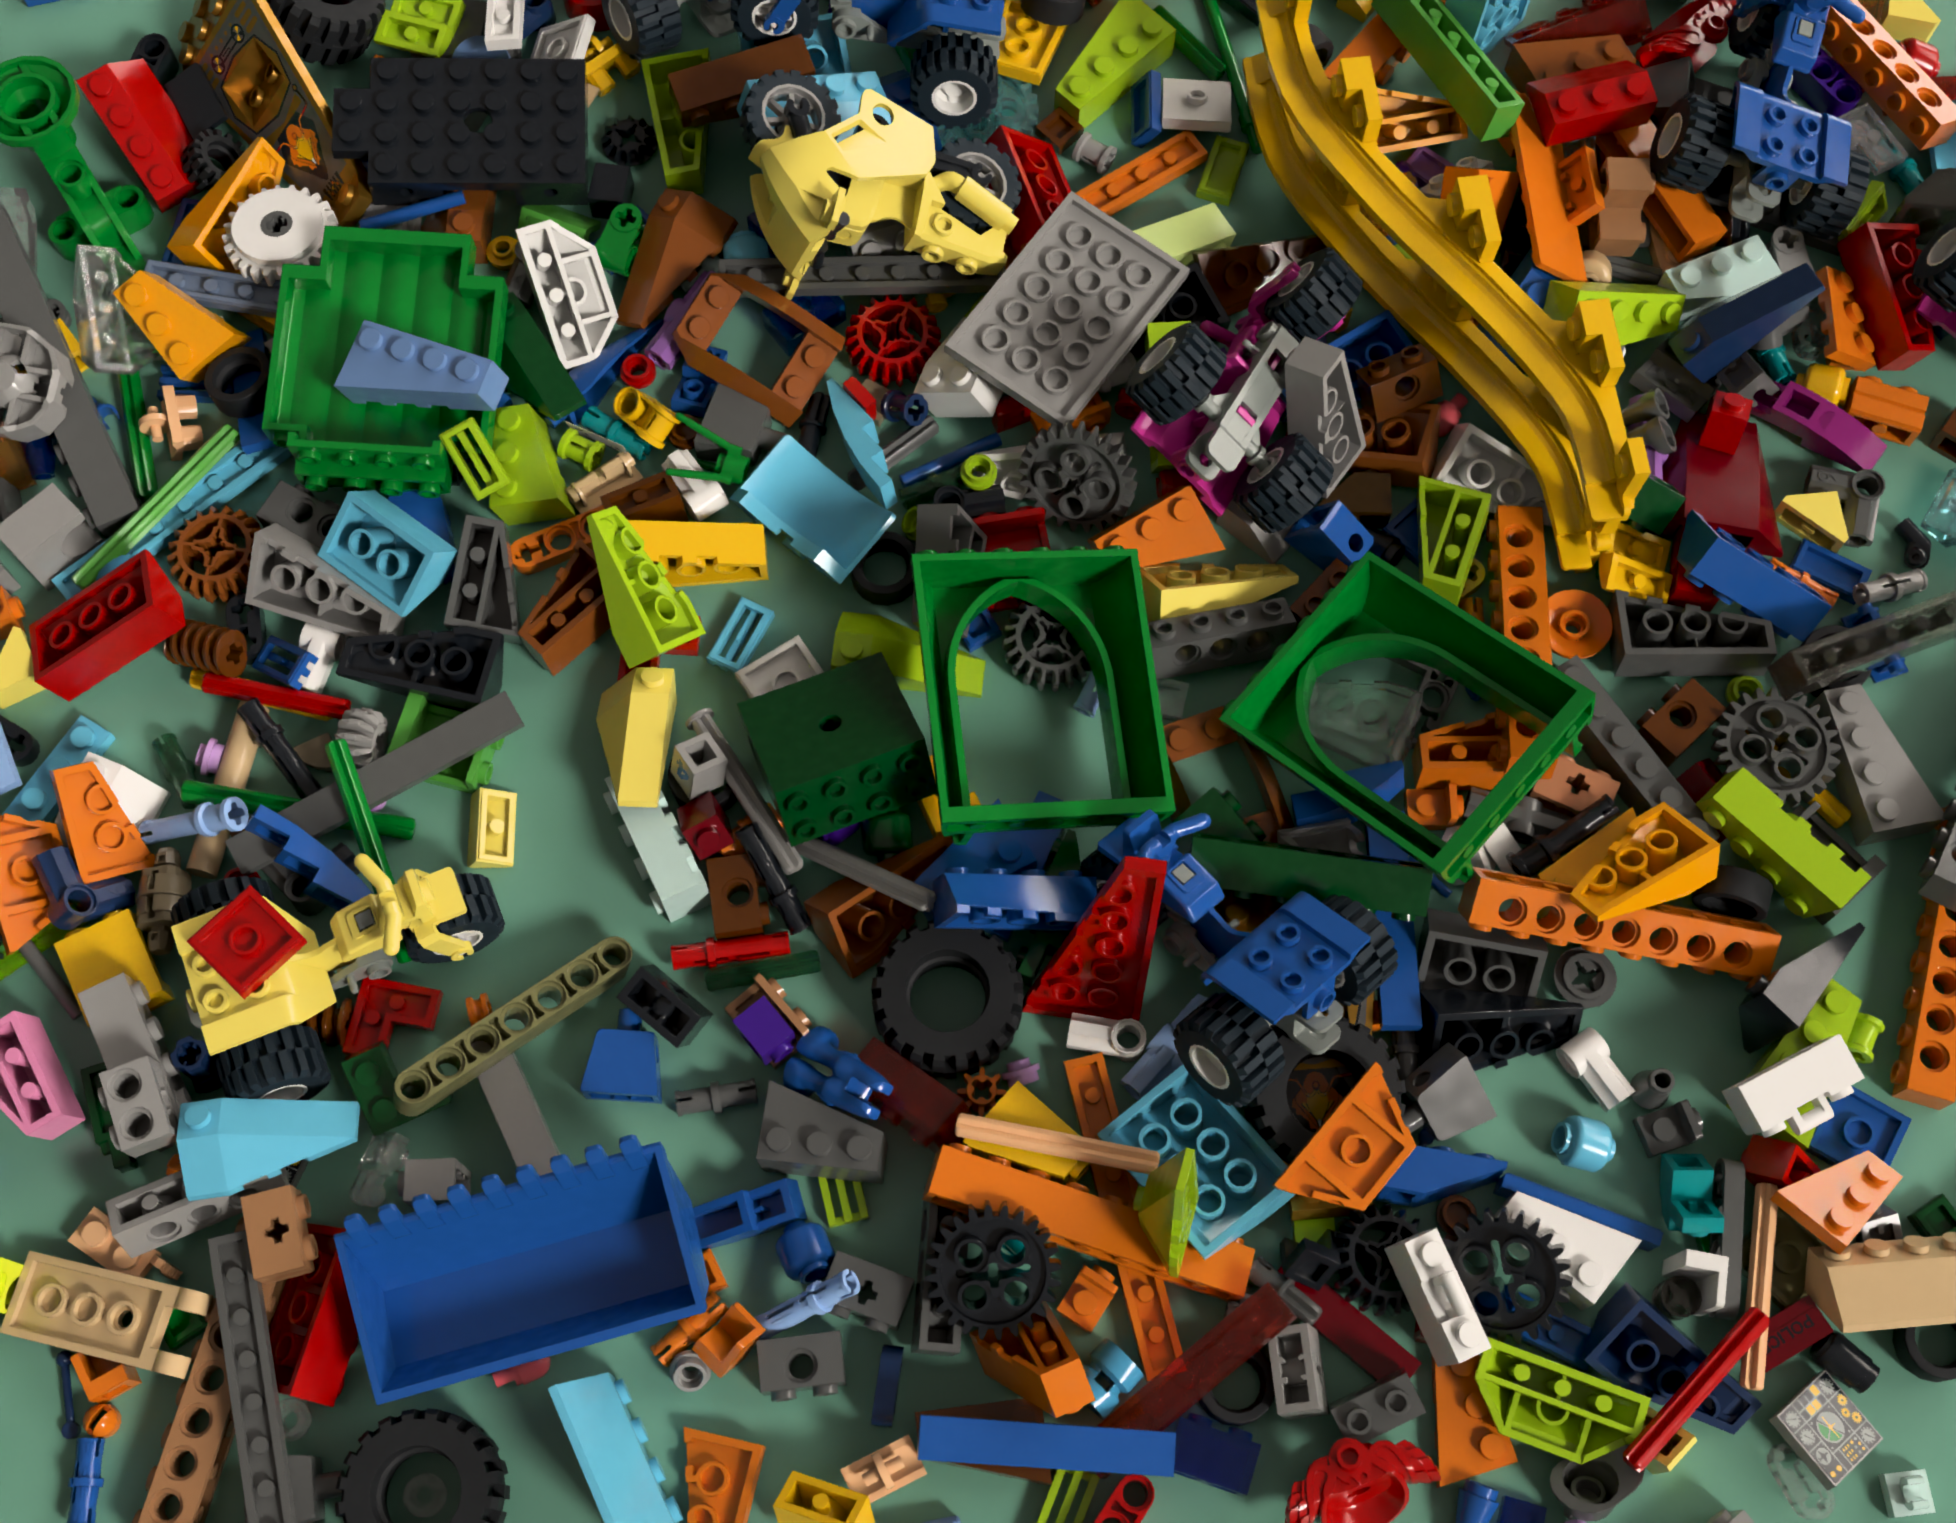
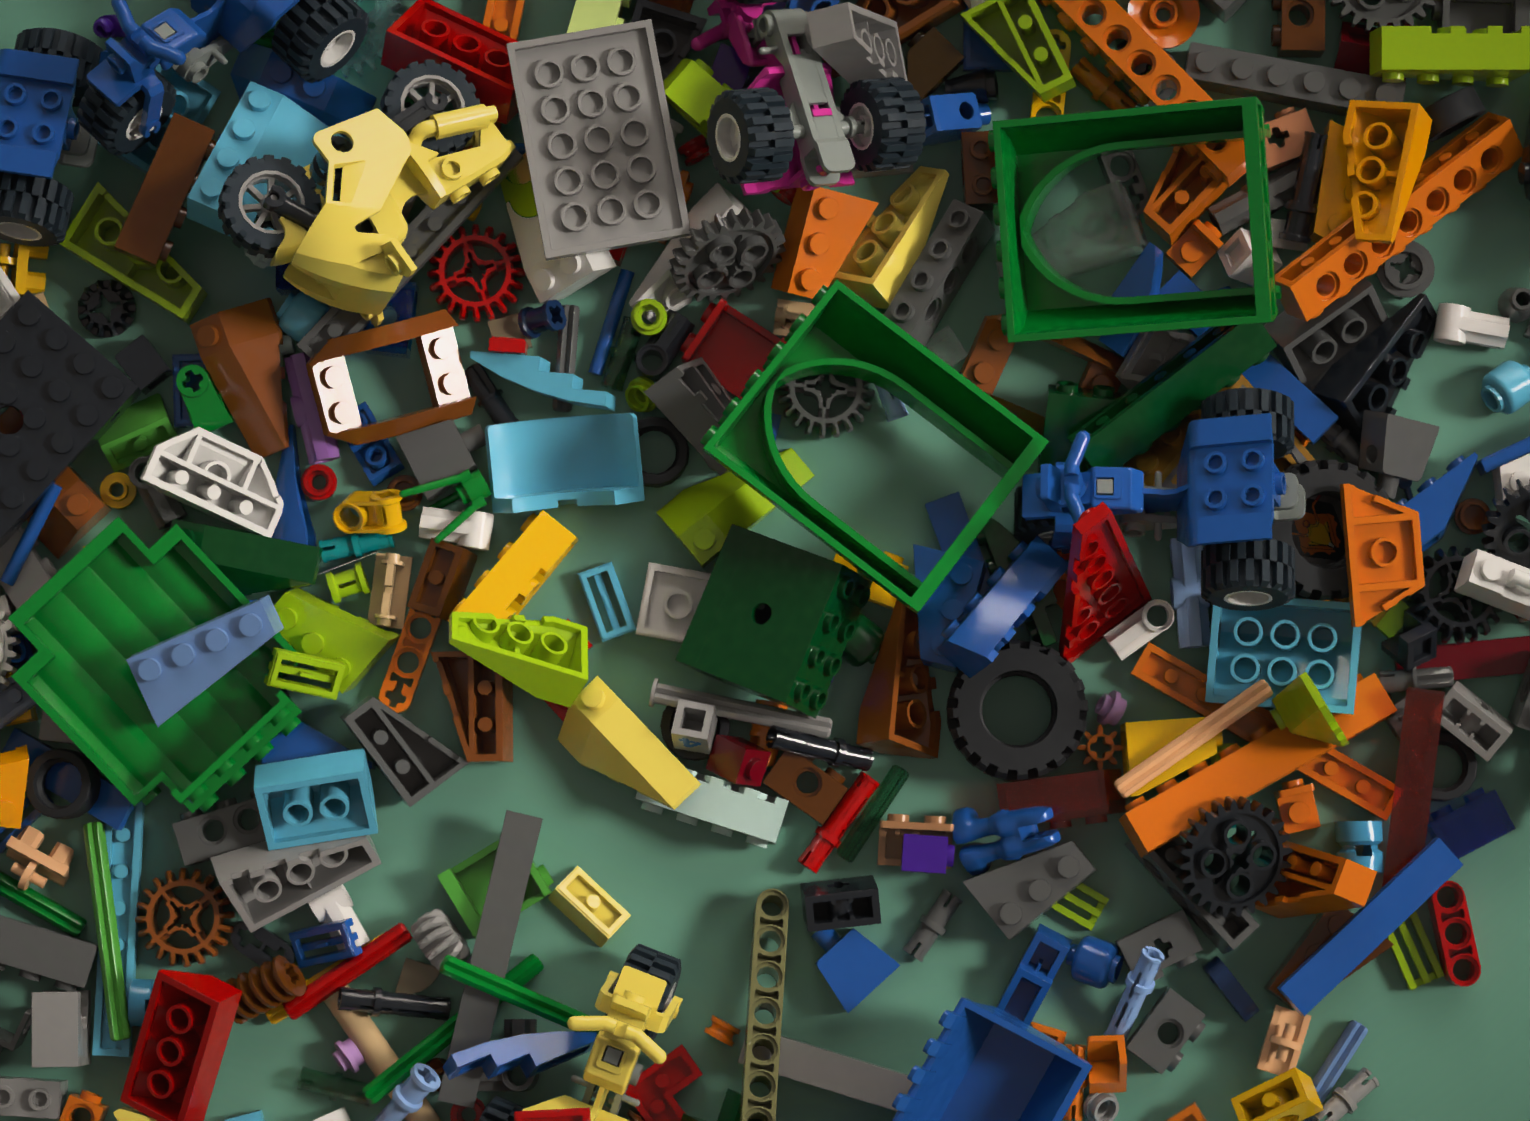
camera: 40 degrees left, 15 degrees up
black wedge [336,626,504,712] -> none
light grey axle [782,827,937,912] -> none

